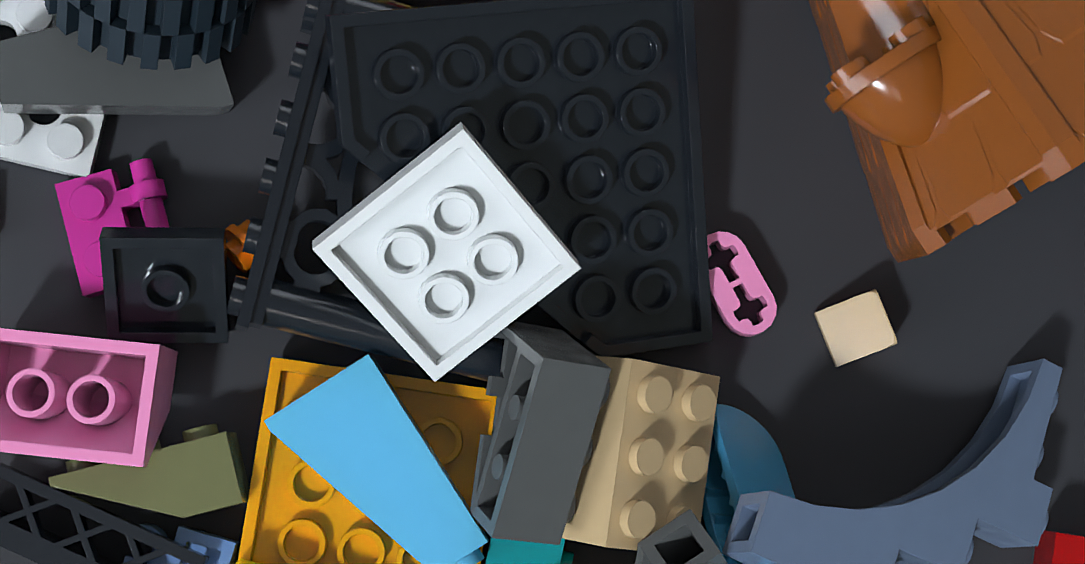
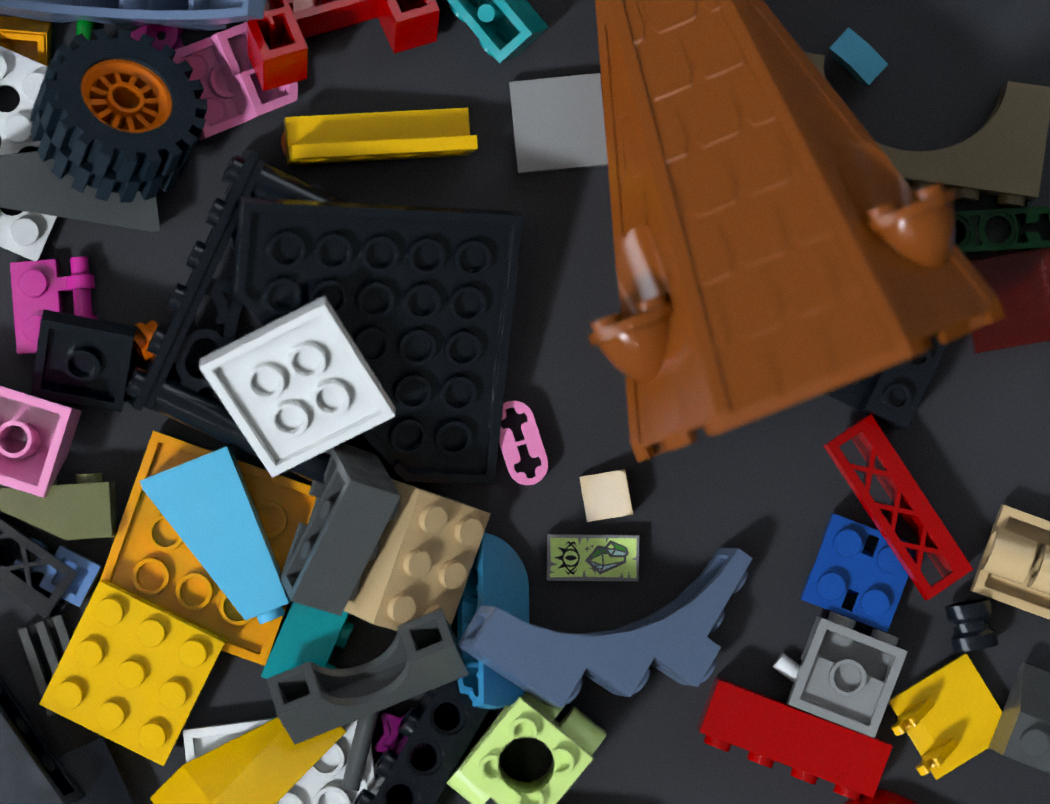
camera: 10 degrees right, 5 degrees up
none -> tile [547,534,639,581]

